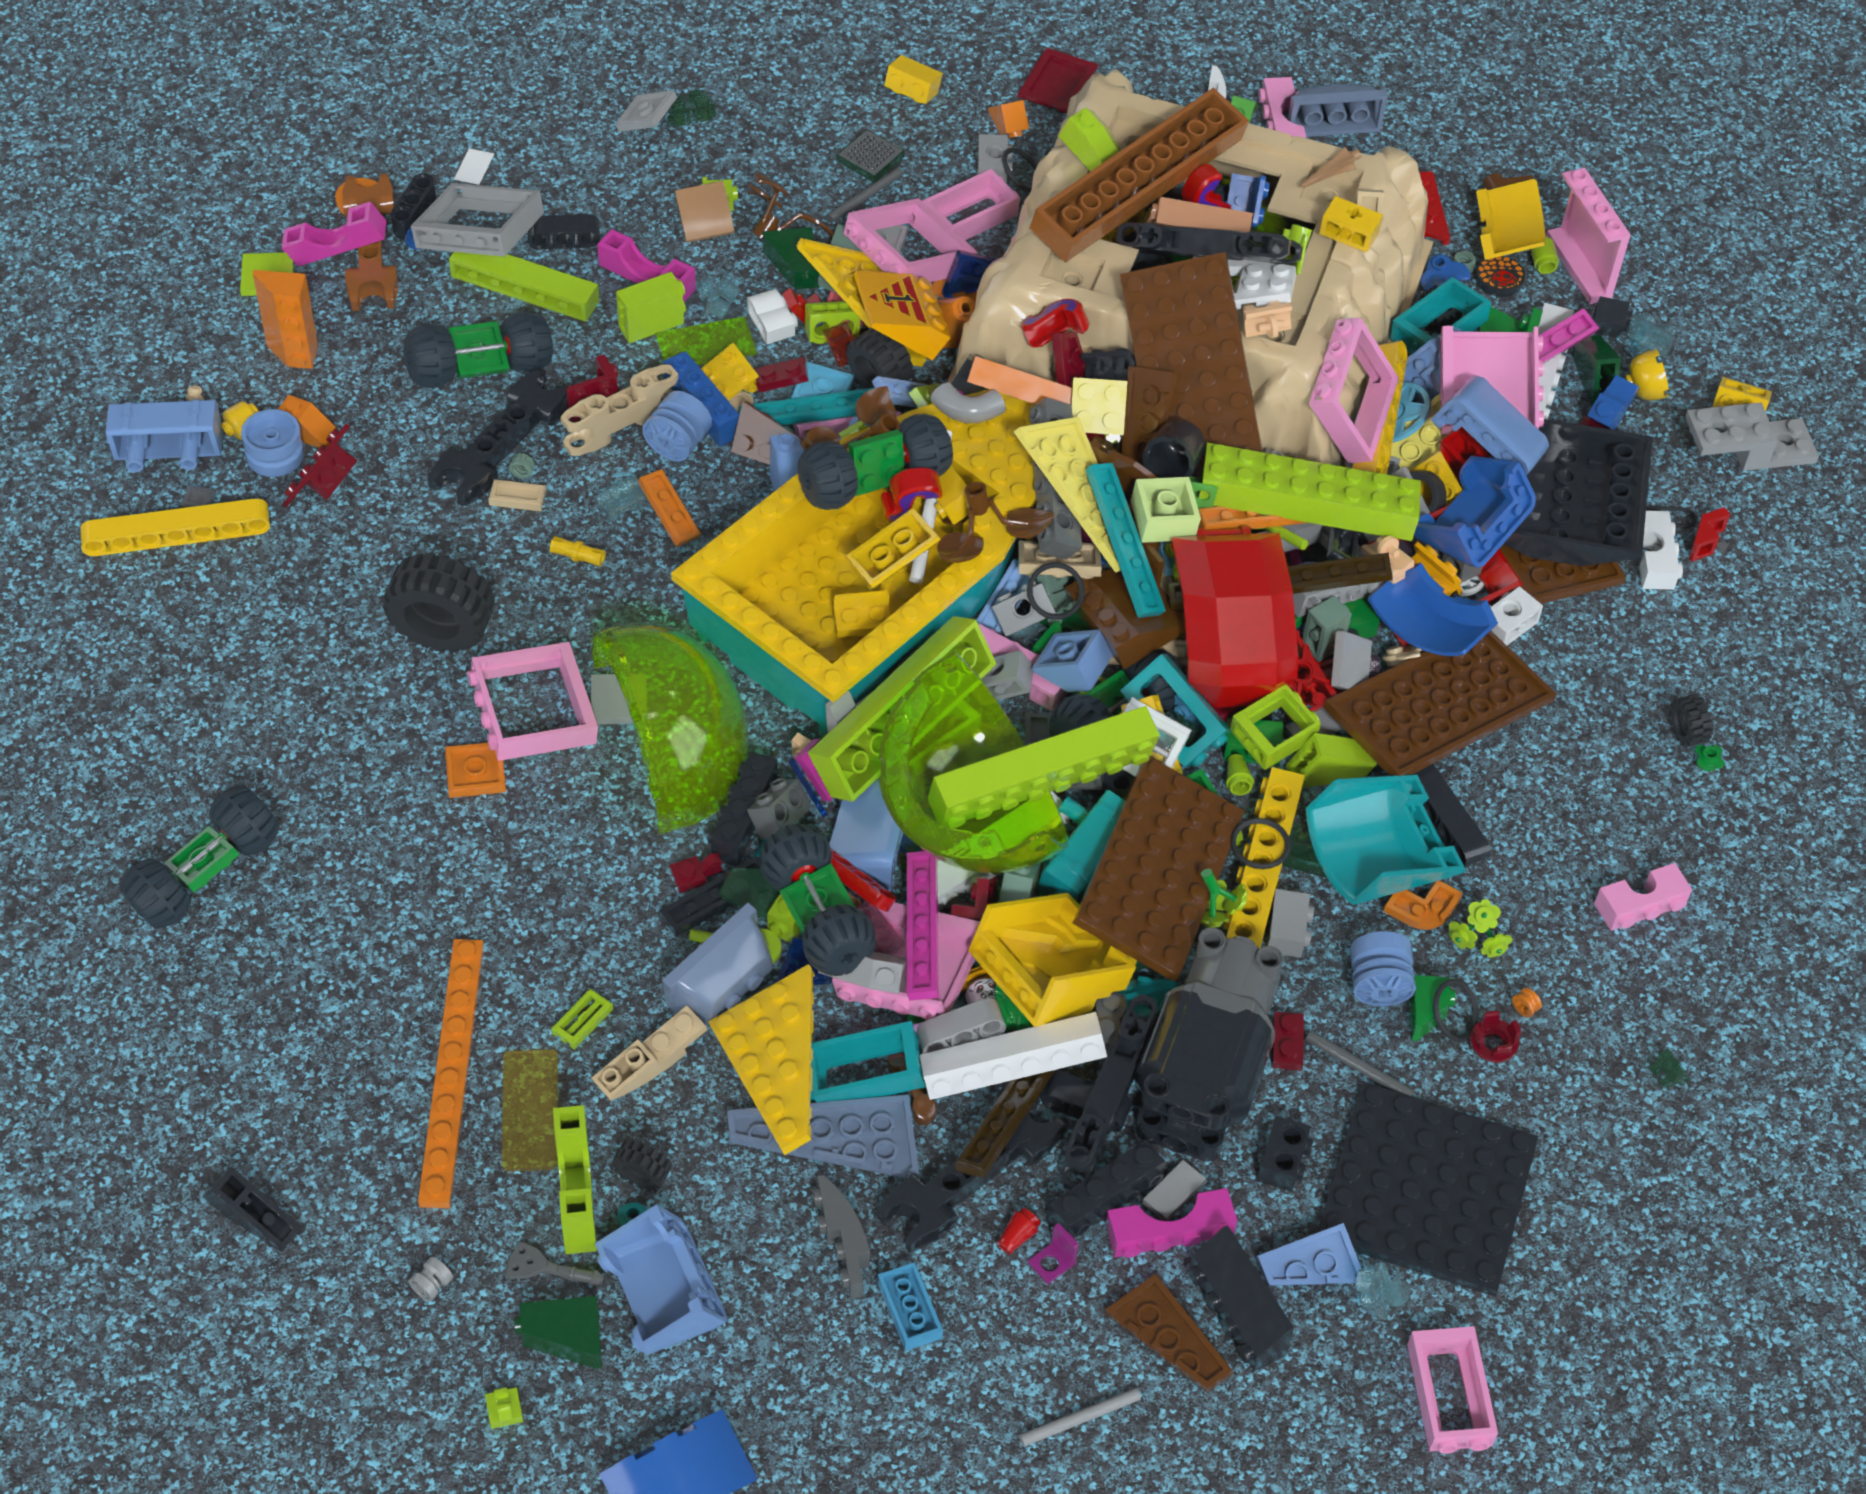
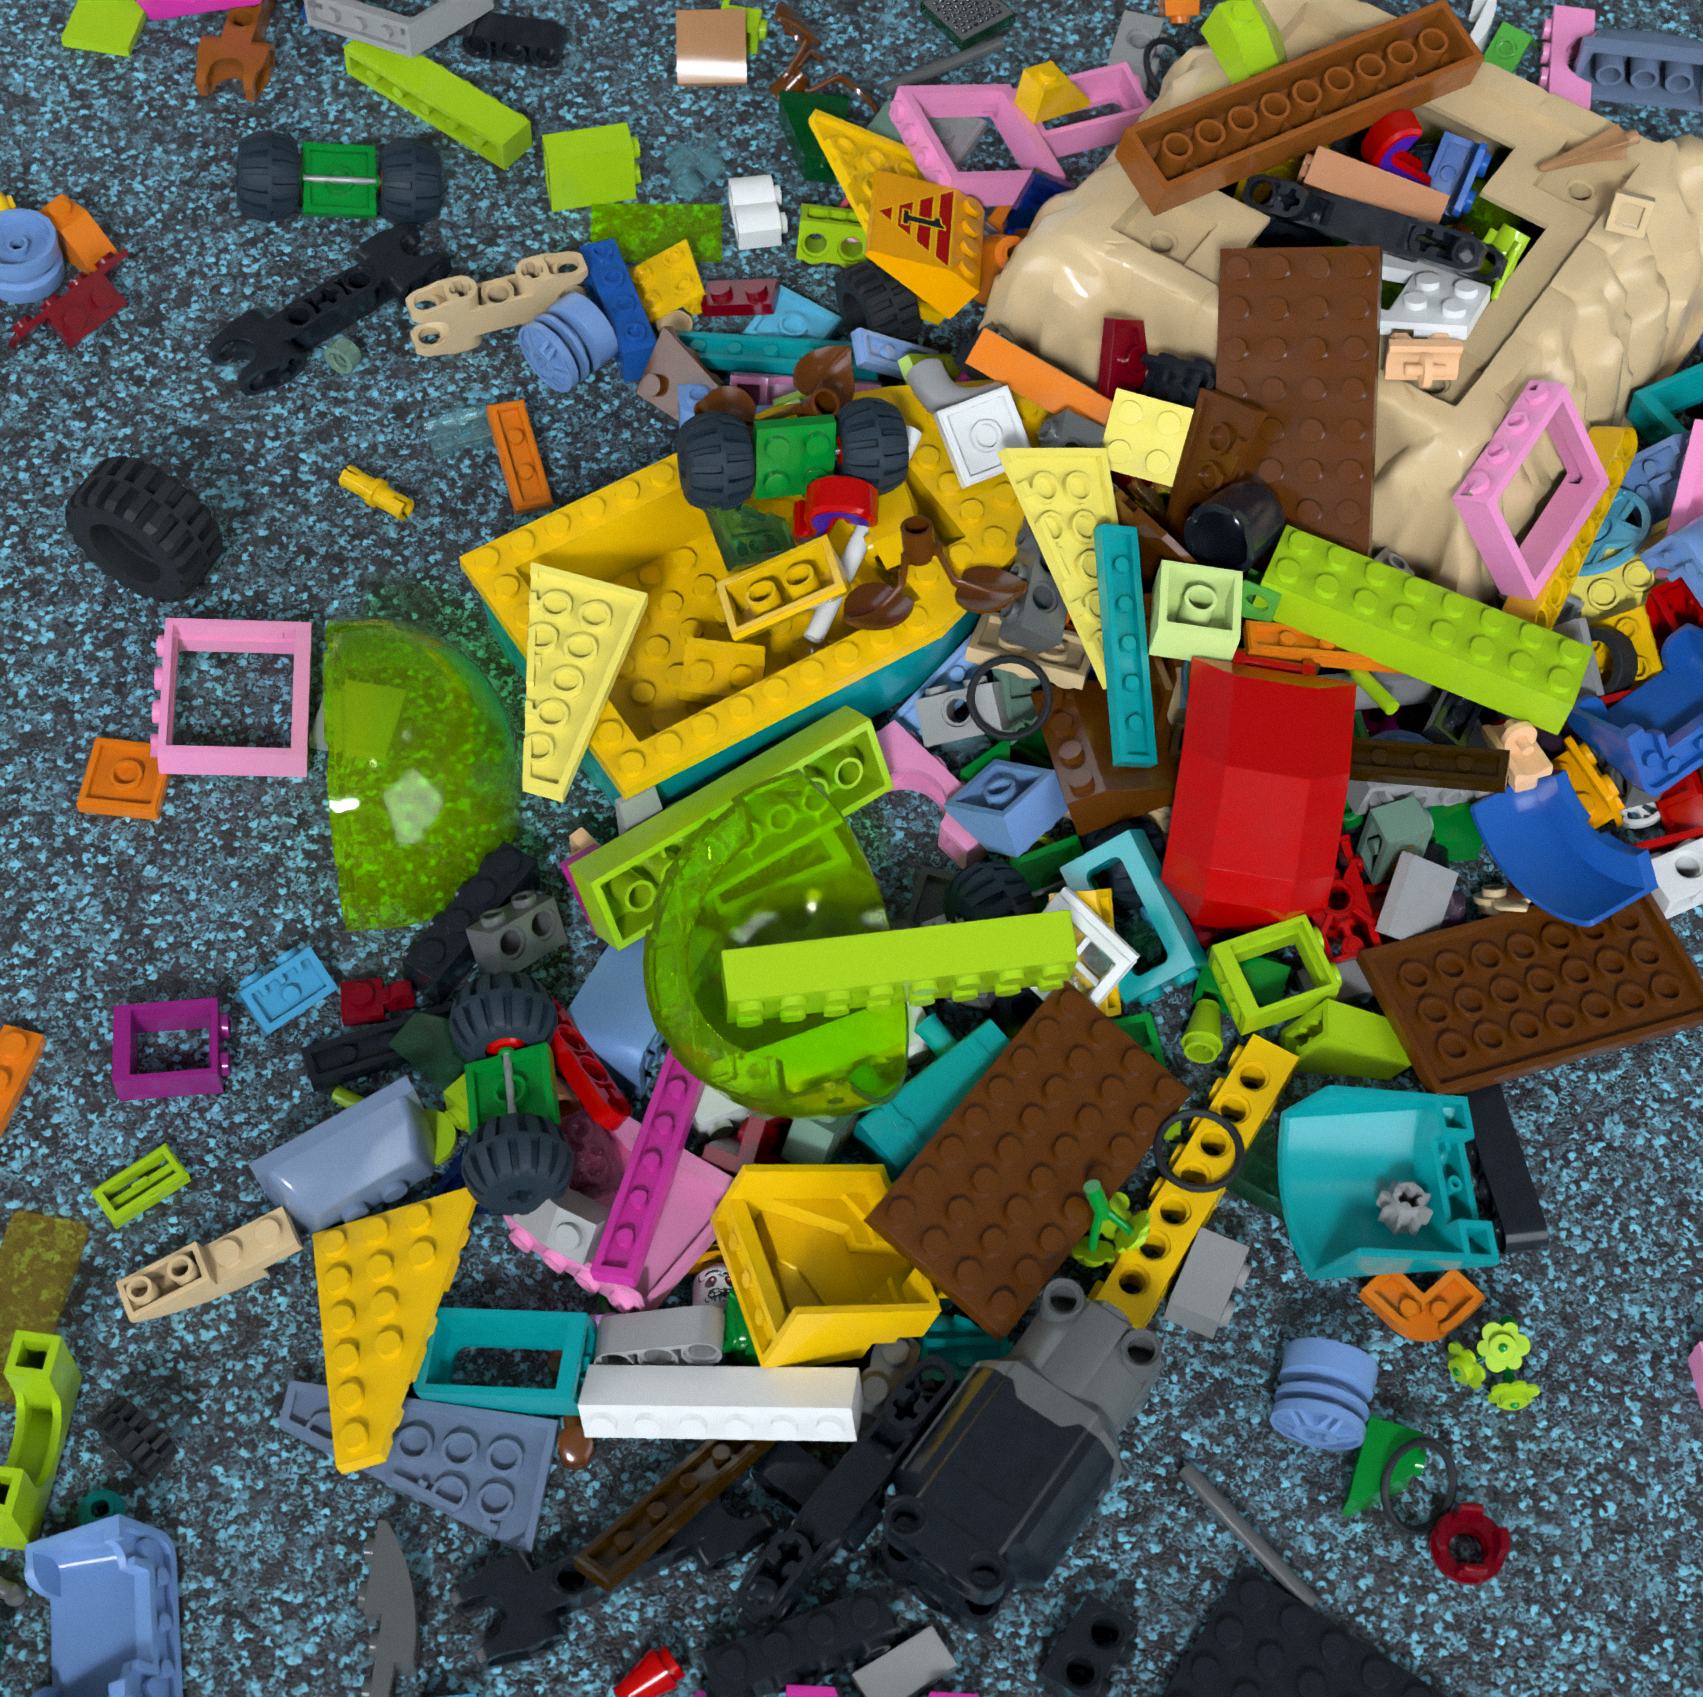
camera: 15 degrees right, 5 degrees up
orange slope [253,270,319,369] -> none
tan tile [489,479,547,511] -> none
dark red bracket [566,354,619,423] -> none
dark pink arch [597,229,696,302] -> none
red bracket [782,288,822,324] -> none
clear blue piece [788,759,828,818] -> none
clear red brick [823,321,855,368] -> none
light grey brick [970,650,1033,704] -> none
red animal [1021,298,1090,348] -> none
dark red plate [1272,1011,1304,1071] -> none
yellow brick [1319,196,1384,253] -> none
orange bush [1512,988,1542,1018] -> none
none -> magenta window [112,997,231,1101]
none -> dark azure bracket [235,946,338,1037]
none -> light yellow wing [522,562,648,803]
none -> clear green wing [703,501,797,572]
none -> white tile [933,385,1032,489]
none -> yellow slope [1014,61,1091,125]
none -> light grey gear [1376,1180,1433,1236]

